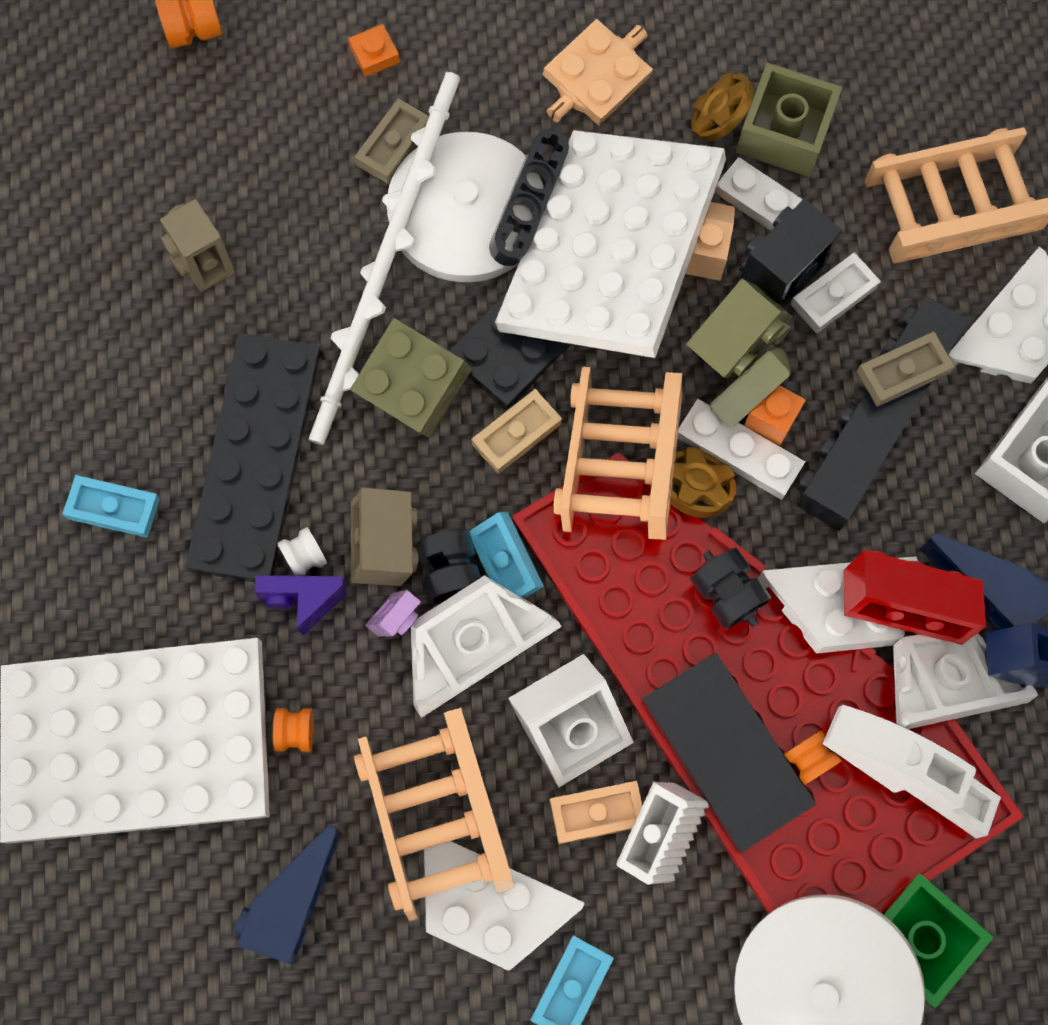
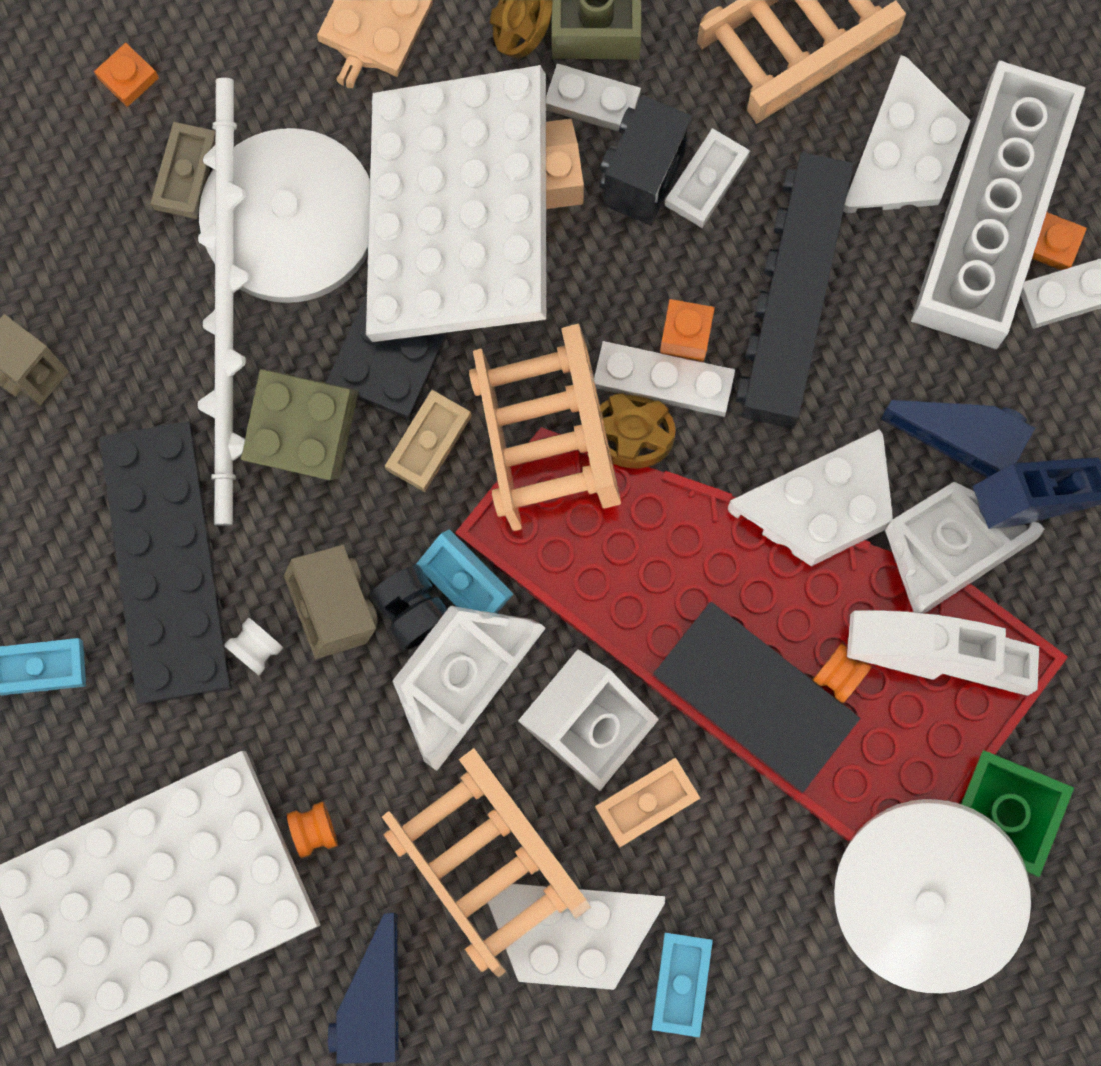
camera: 15 degrees left, 5 degrees up
dark purple slope [255,576,347,635] -> none
lavender plate [365,590,421,637] -> none
black beam [489,128,569,266] -> none
white brick [616,782,709,885] -> none
olive brick [686,278,793,379] -> none
black wheel [690,547,772,630] -> none
olive slope [710,347,791,428] -> none
red brick [843,550,986,645] -> none
dark tan plate [857,332,955,407] -> none

